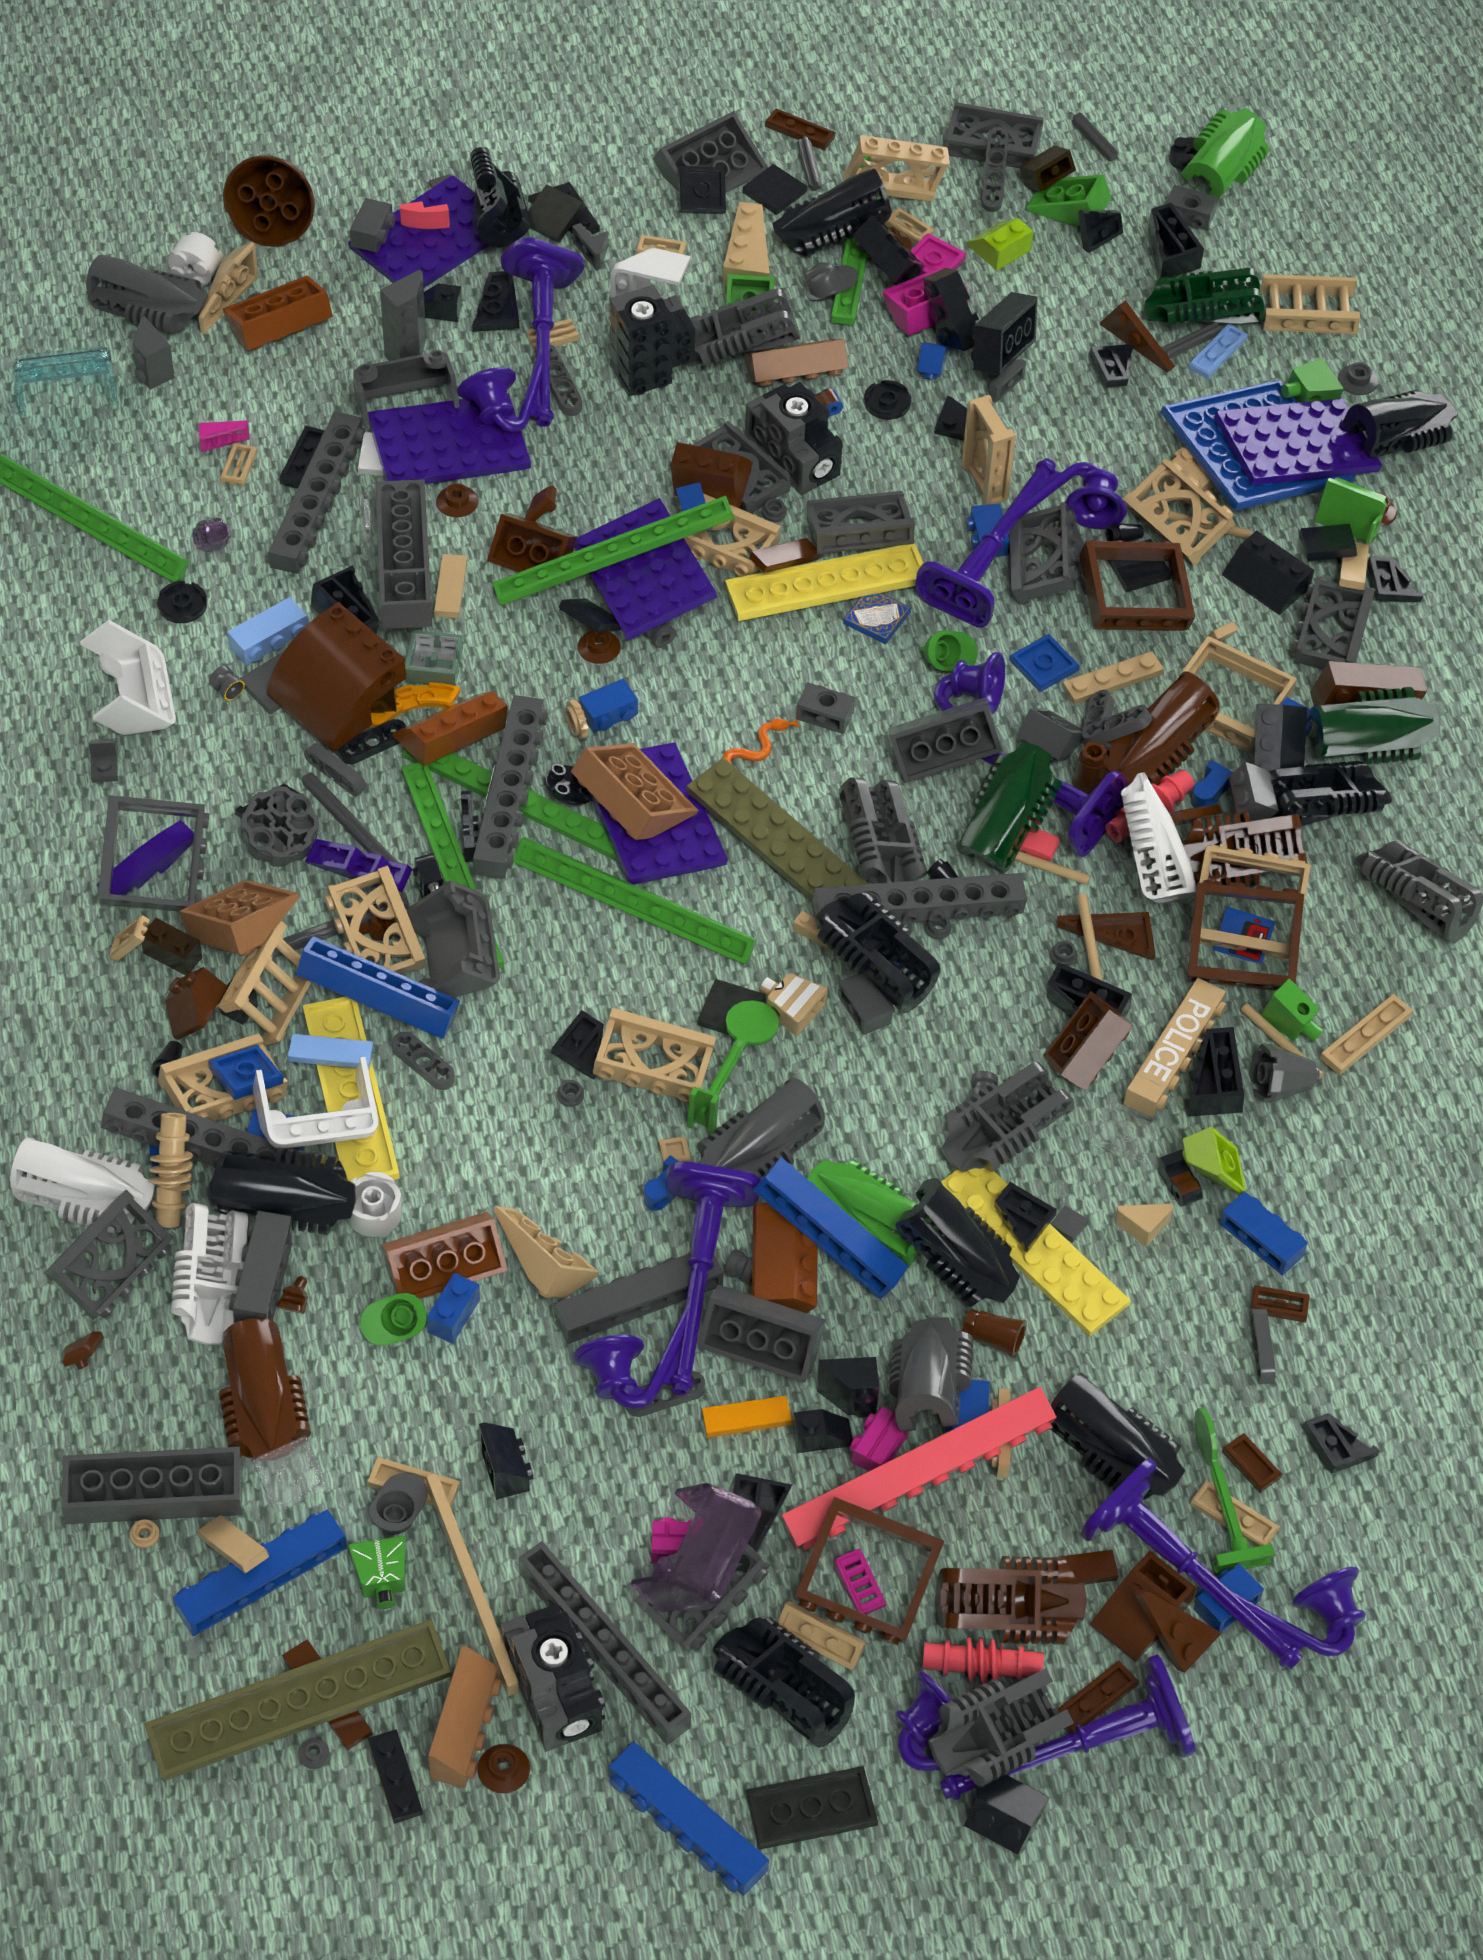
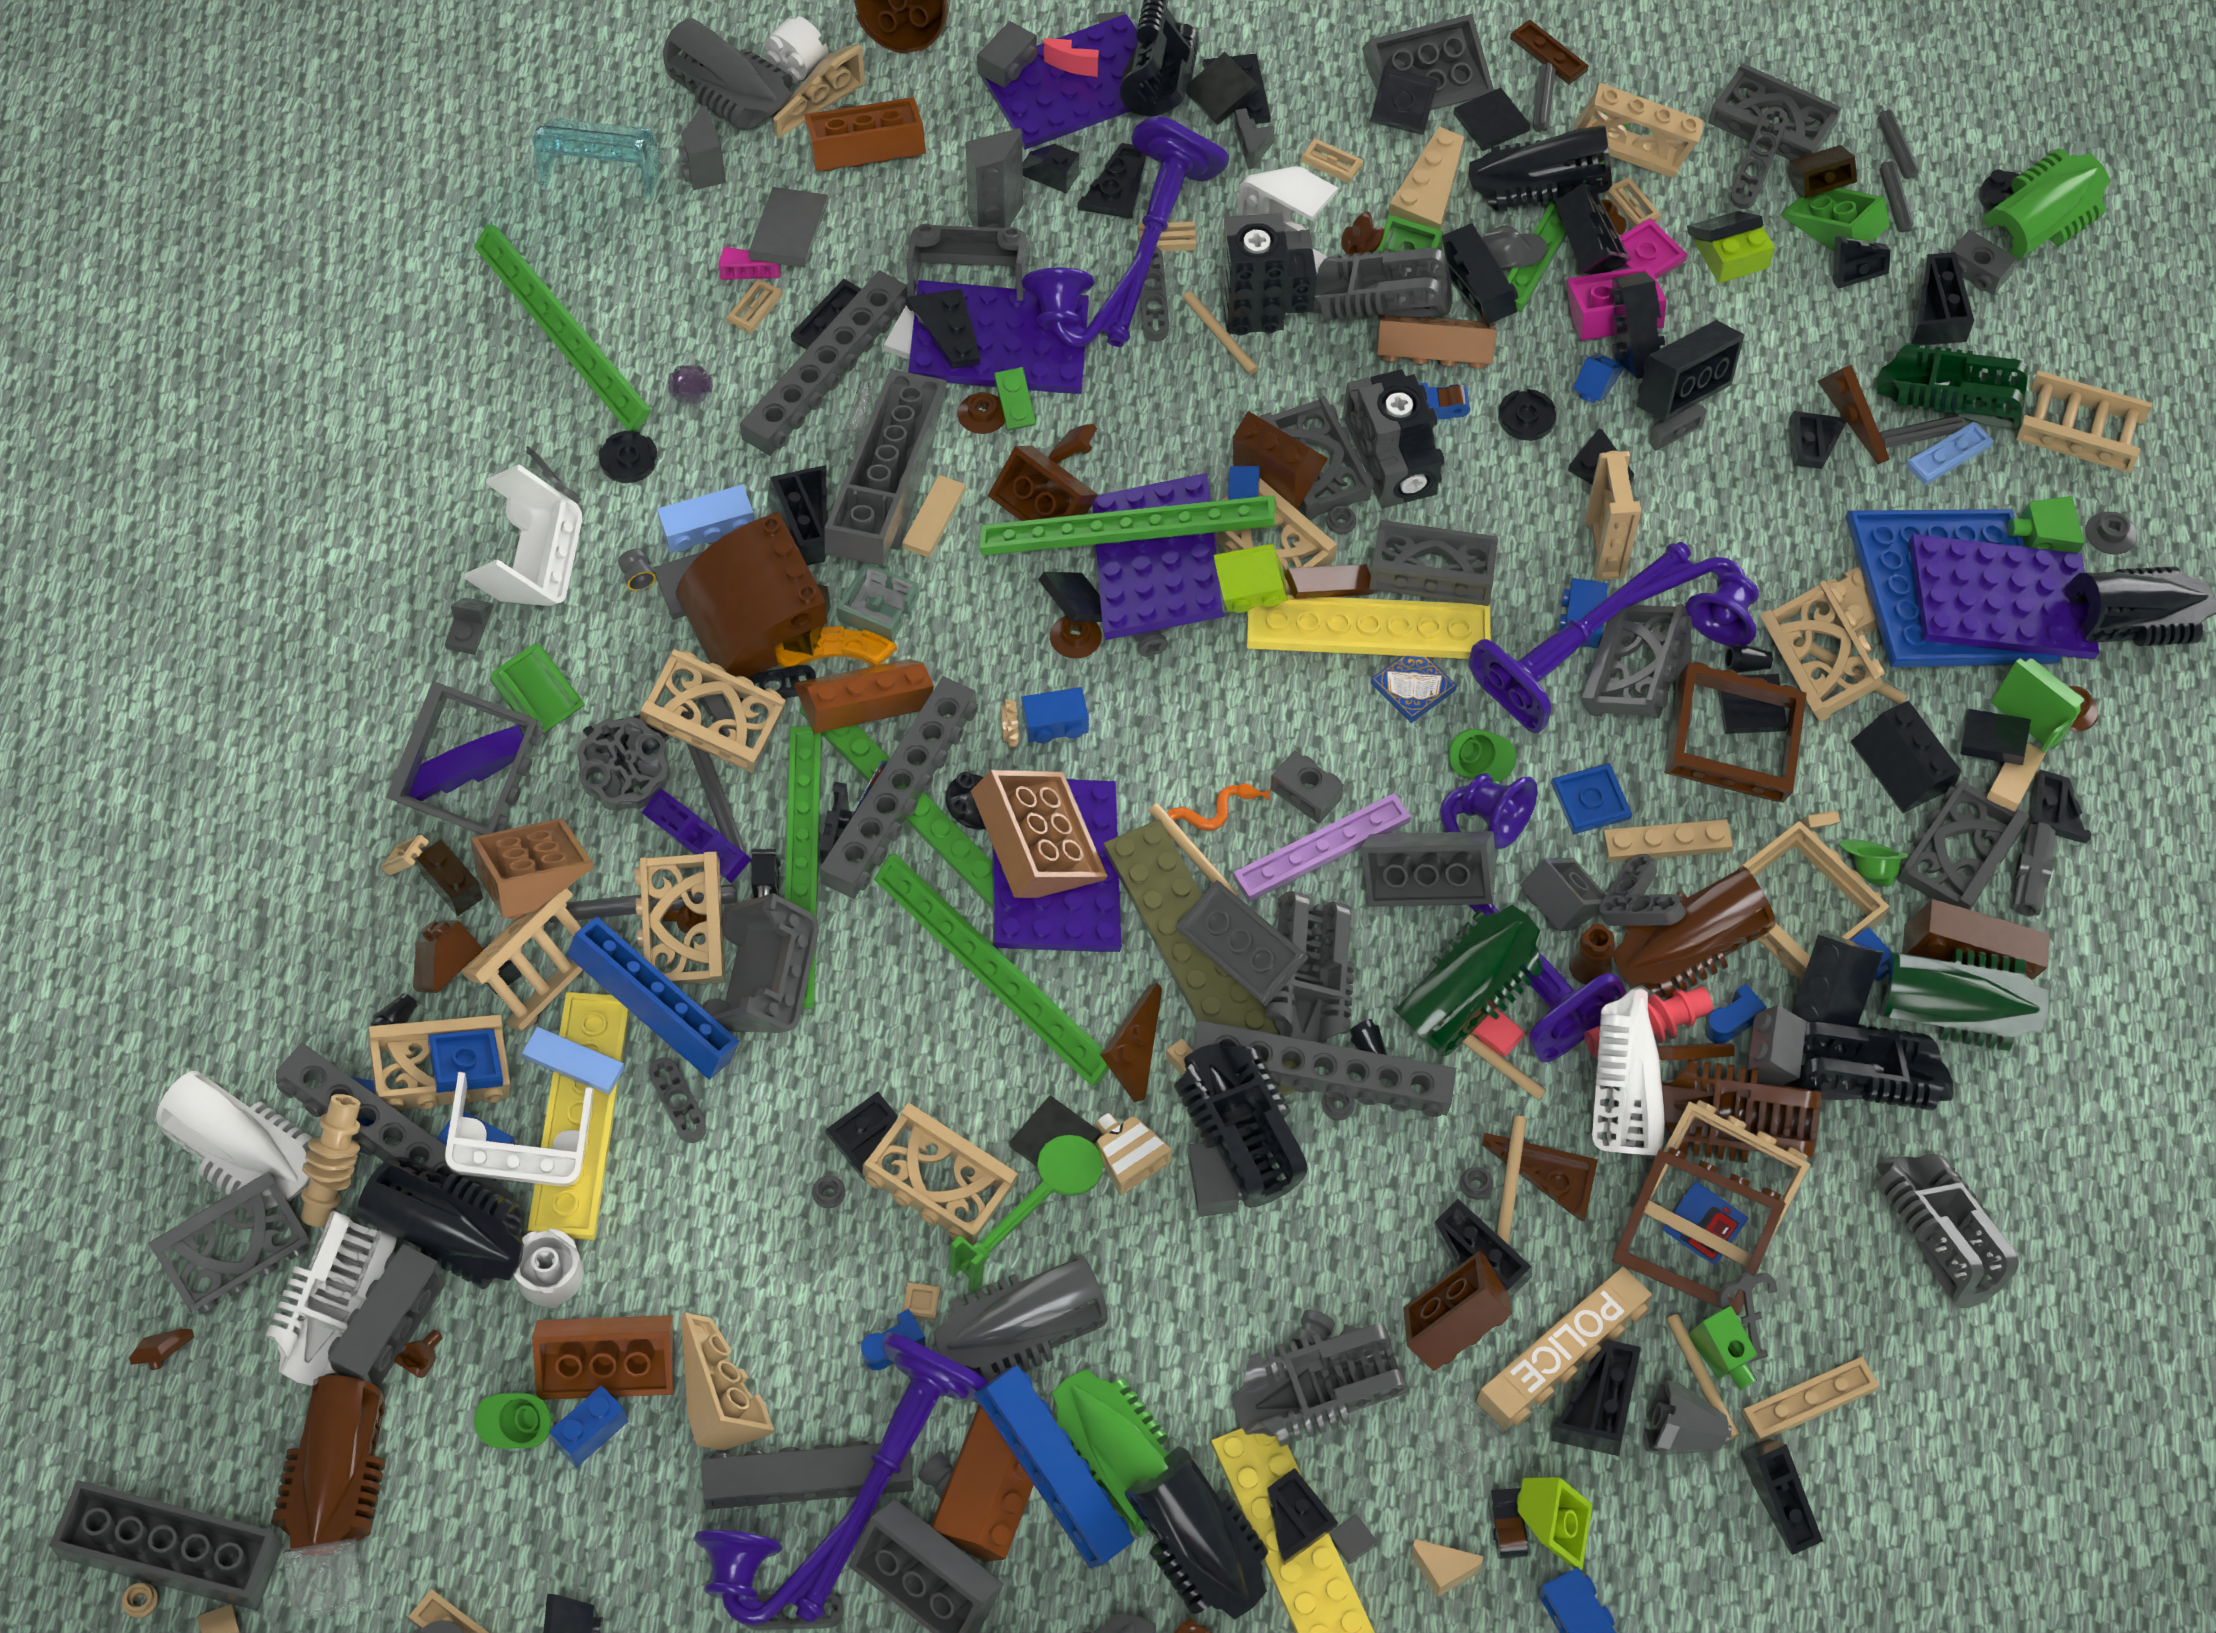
camera: 20 degrees right, 5 degrees up
none -> bright green piece [490,644,585,733]
none -> dark grey piece [526,446,582,504]
none -> tan fence [640,649,785,773]
none -> dark grey tile [749,187,828,267]
none -> black wing [905,289,980,369]
none -> bright green plate [994,367,1036,431]
none -> reddish brown wing [1100,983,1162,1102]
none -> tan bar [1149,803,1239,897]
none -> dark grey tile [1175,880,1309,1006]
none -> tan bar [1183,290,1259,375]
none -> lime slope [1214,543,1288,613]
none -> lavender plate [1233,793,1411,902]
none -> reddish brown plate [1341,211,1385,257]
none -> black wedge [1442,223,1518,325]
none -> black tile [1687,211,1764,241]
none -> dark grey piece [1718,1273,1777,1363]
none -> black slope [1741,1439,1823,1555]
none -> bright green piece [1839,839,1909,887]
none -> dark grey axle [1879,161,1914,232]
none -> dark grey piece [2012,822,2056,917]

